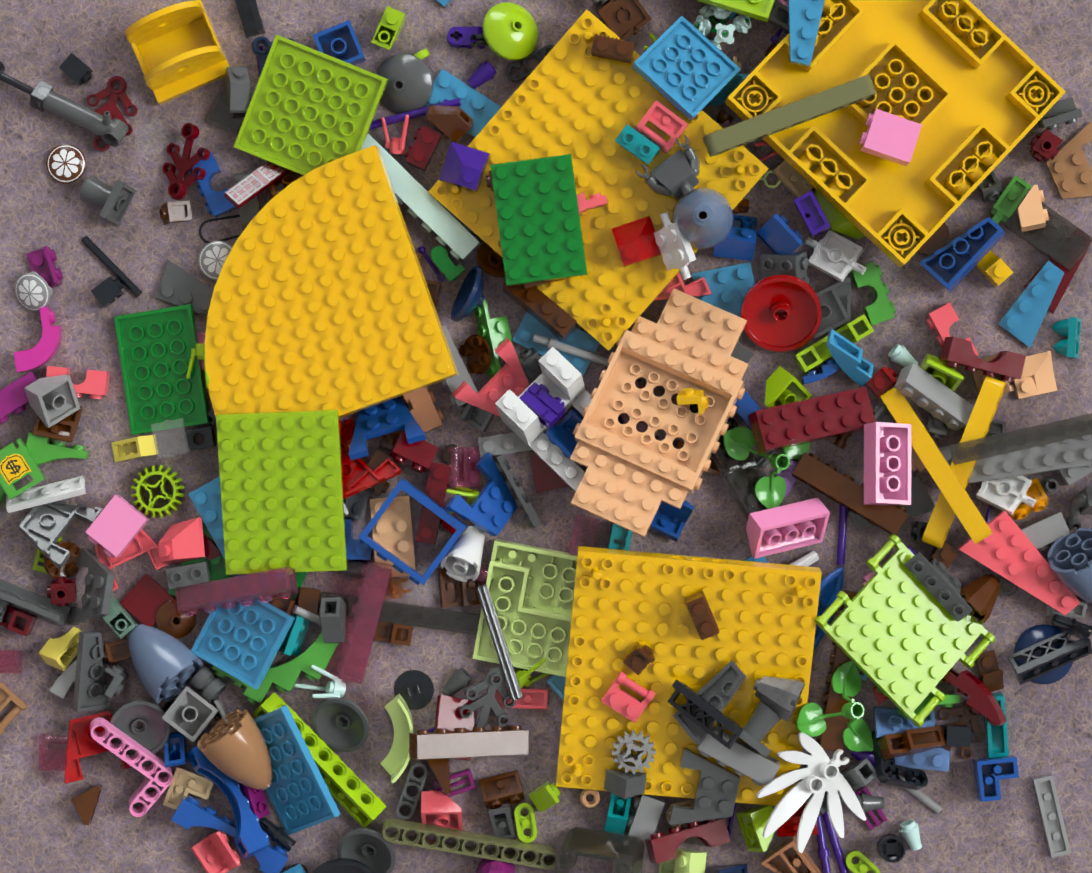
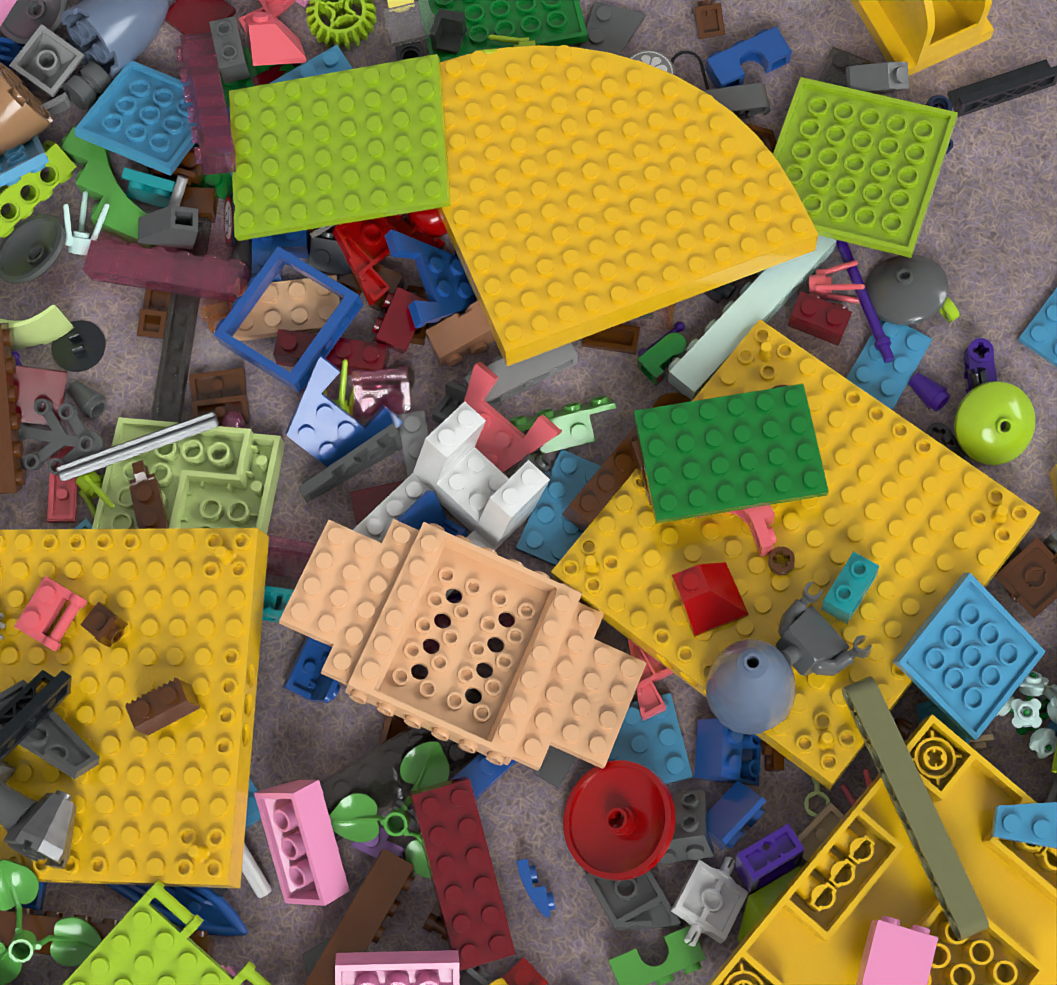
camera: 95 degrees right, 15 degrees down
reddish brown dish [156,599,196,639] -> none
dark red plant [162,123,210,200] -> none
tile [224,161,291,209] -> none
blue brick [313,20,366,65] -> none
lime slope [371,6,407,51] -> none
reddish brown slope [426,105,473,143] -> none
dark purple slope [439,142,489,192] -> none
white cone [441,526,485,582] -> none
dark blue dish [451,265,485,322] -> none
reddish brown dish [459,334,491,374] -> none
dark purple brick [519,382,566,429] -> none
light grey bar [532,334,610,366] -> none
reddish brown brick [591,34,635,64] -> none
coral plate [634,100,688,154] -> none
white plate [654,212,696,280] -> none
yellow bracket [677,388,708,415] -> none
lime slope [765,366,812,408] -> none
lime arch [793,314,874,373] -> none
dark azure slope [826,329,874,387] -> none
dark purple bar [837,505,848,565] -> none
none -> reddish brown hinge [129,460,169,529]
none -> piece [224,193,236,248]
none -> pearl dark grey panel [430,8,467,55]
none -> reddish brown bush [768,546,795,576]

